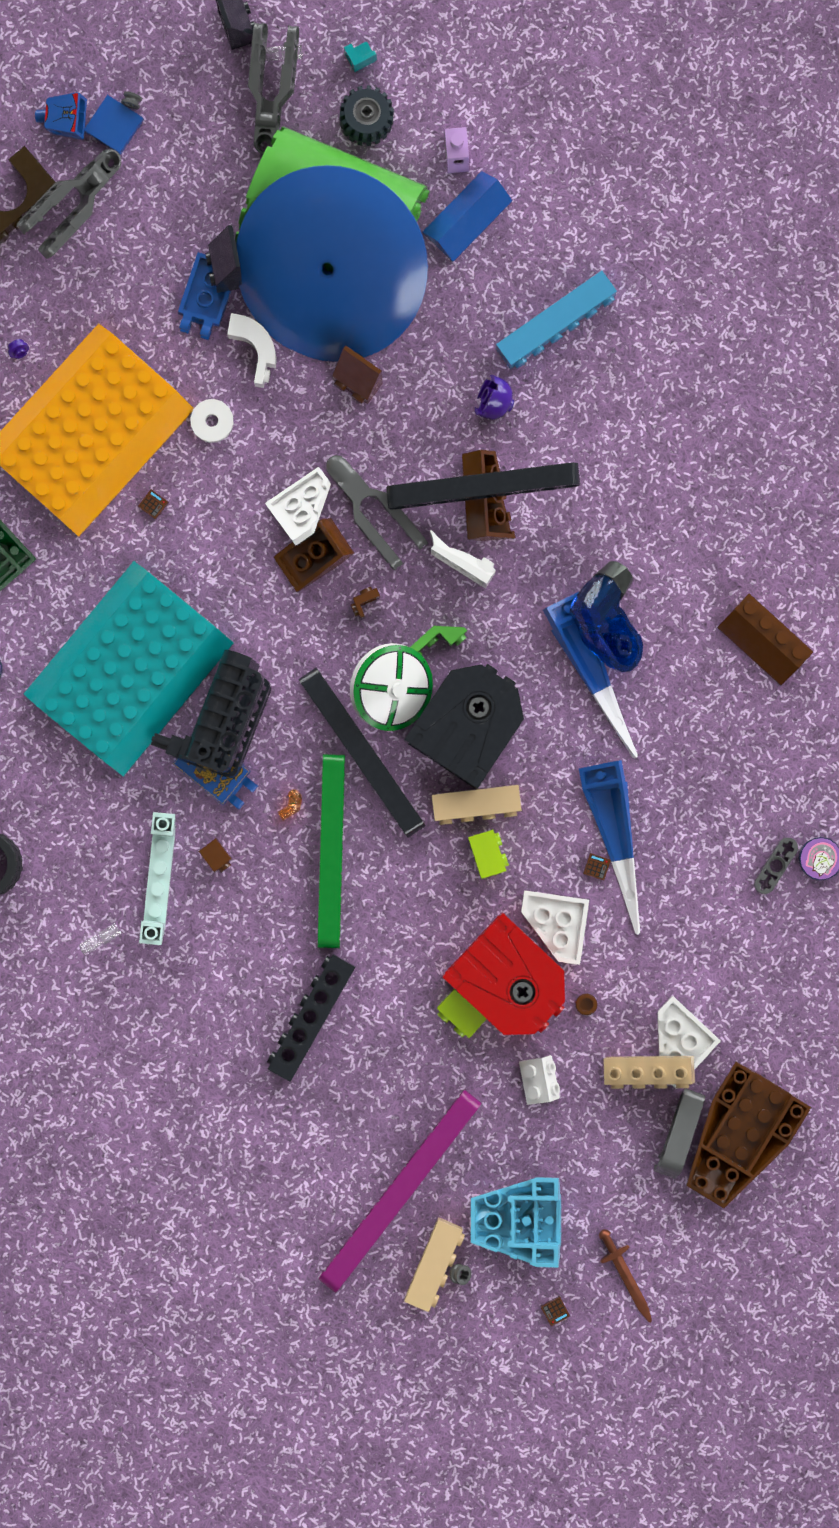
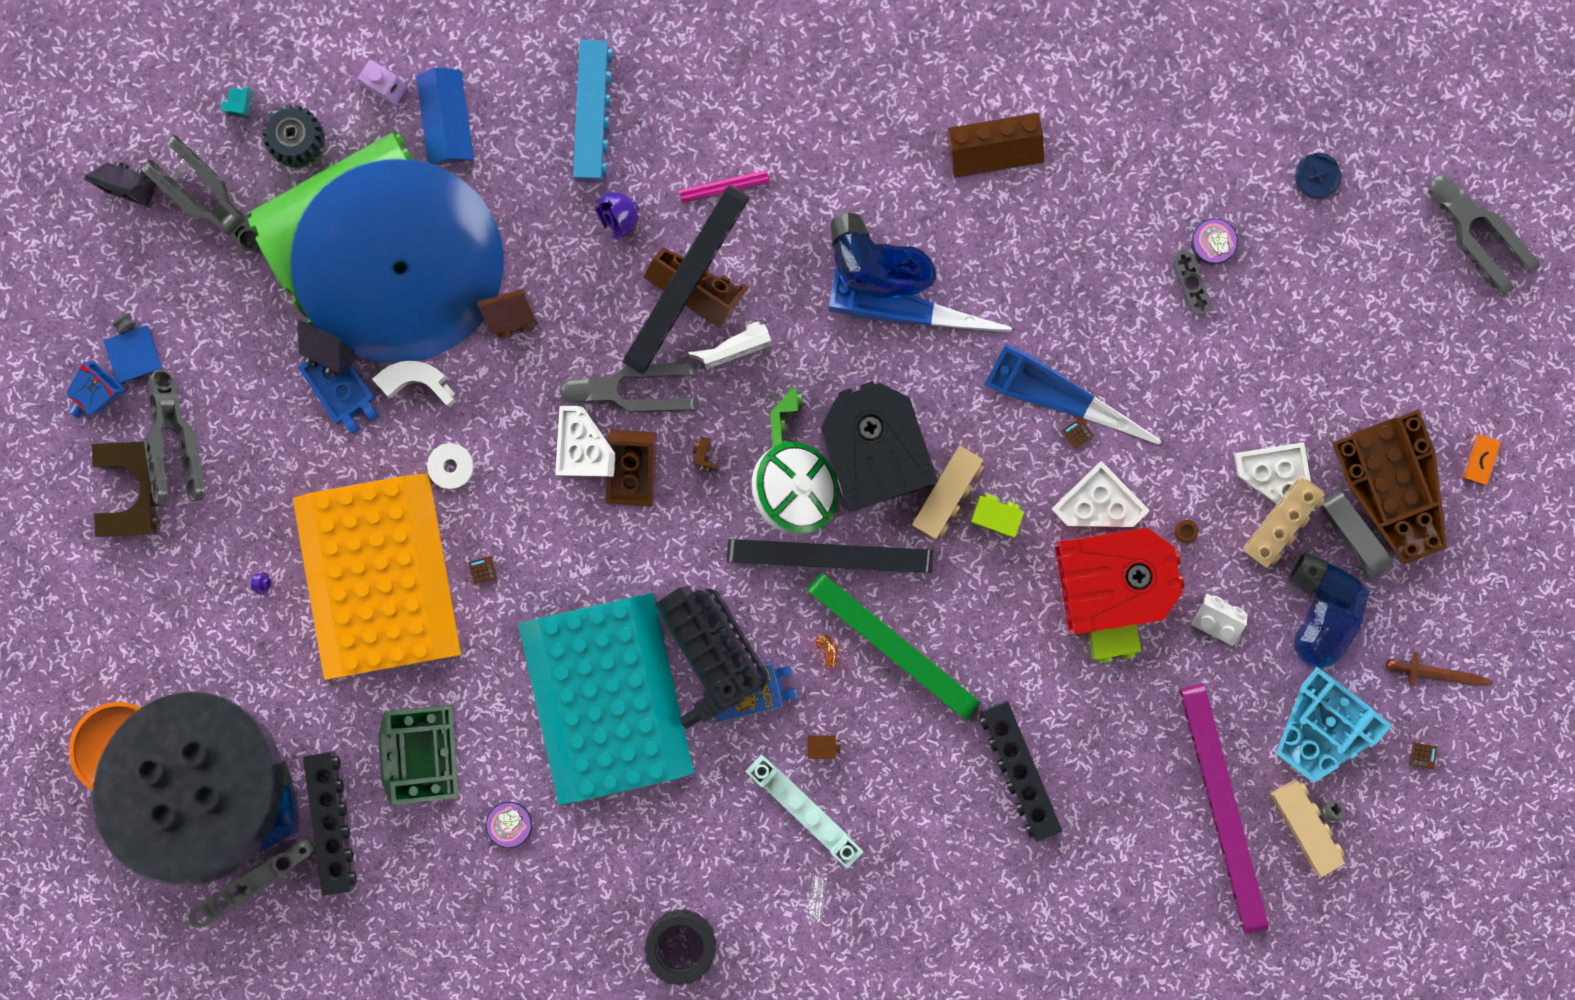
camera: 50 degrees left, 0 degrees up
none -> dark pink axle [680,171,769,203]
none -> clear blue piece [1289,552,1369,669]
none -> orange tile [1463,434,1501,486]

